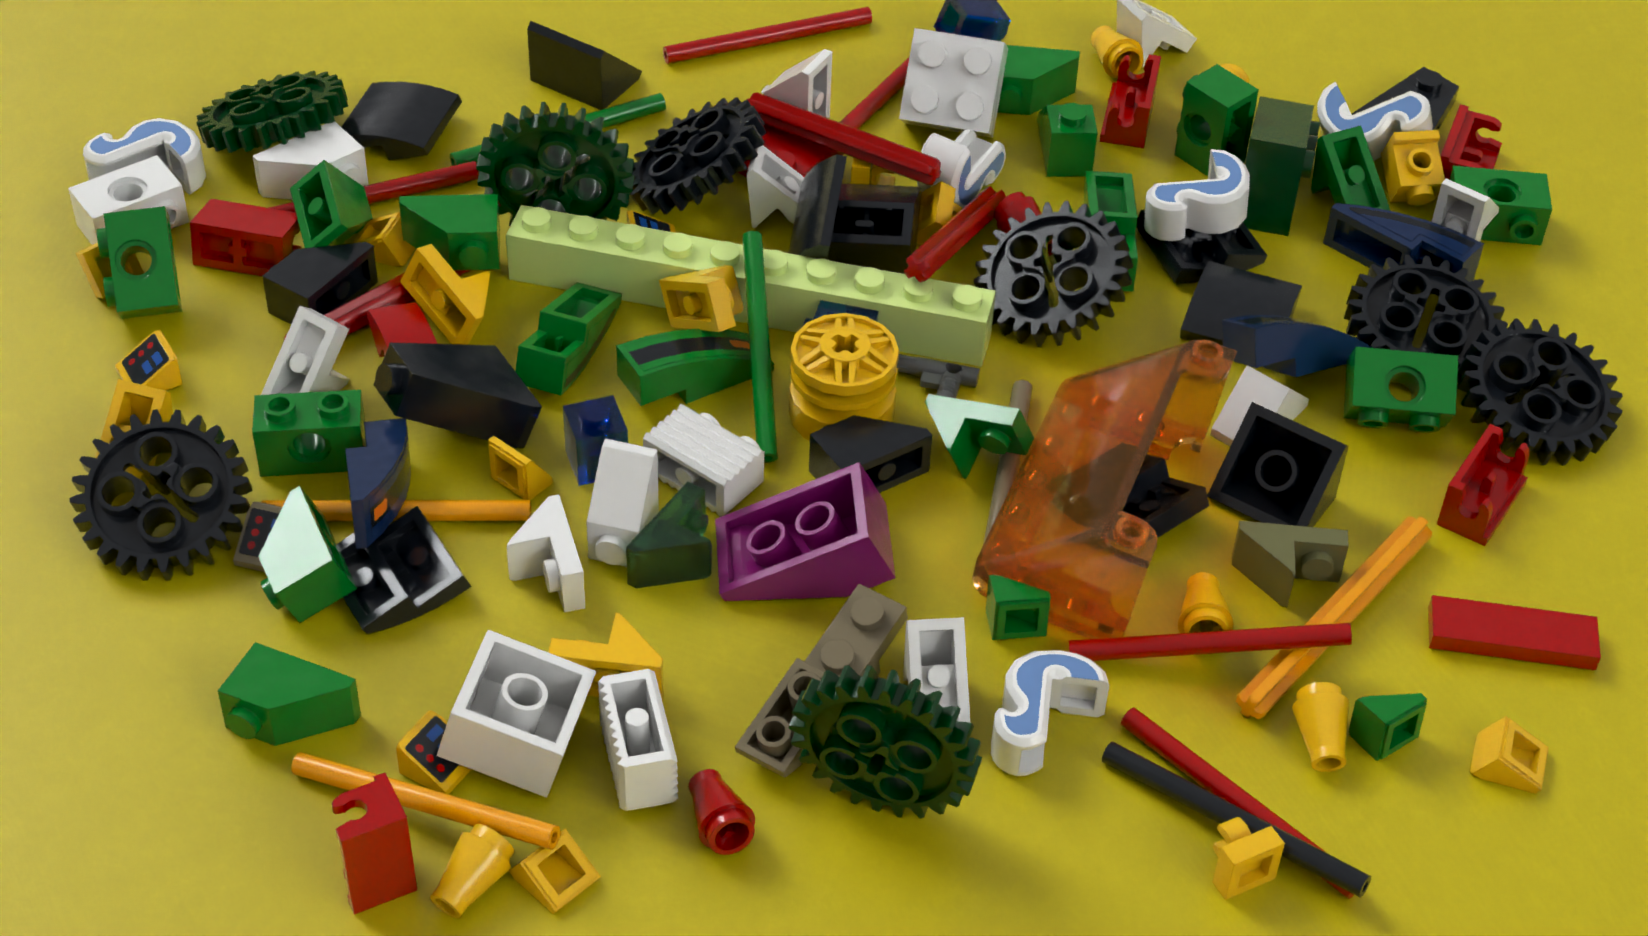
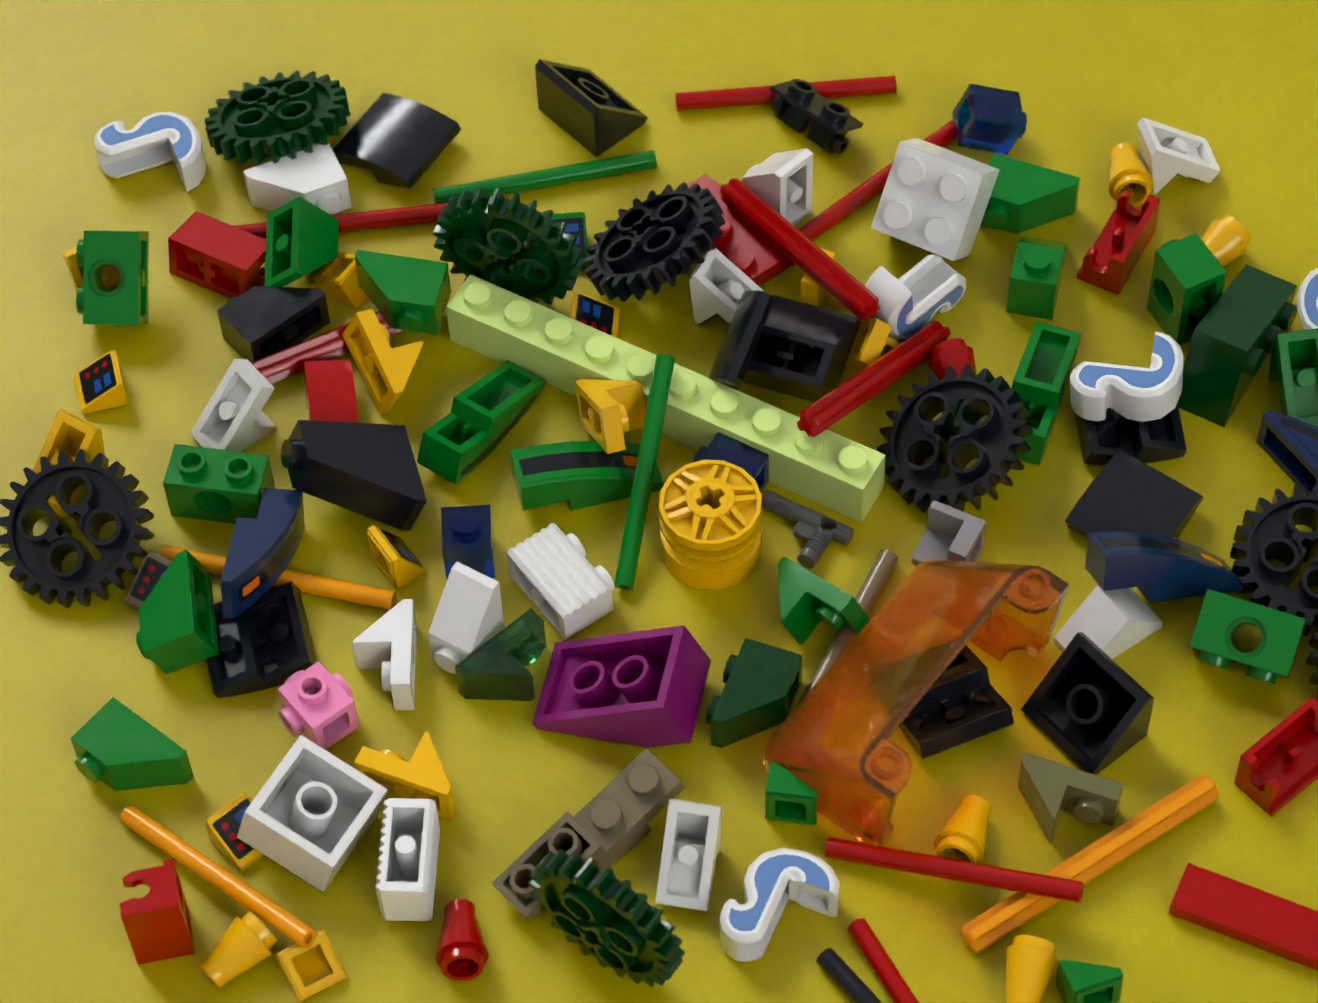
camera: 20 degrees right, 10 degrees up
white brick [68,155,189,245] -> none
black slope [809,415,932,493] -> none
none -> bright pink brick [278,661,360,750]
none -> dark green slope [705,638,802,748]
none -> black hinge [770,79,863,154]
none -> light grey panel [912,501,986,585]

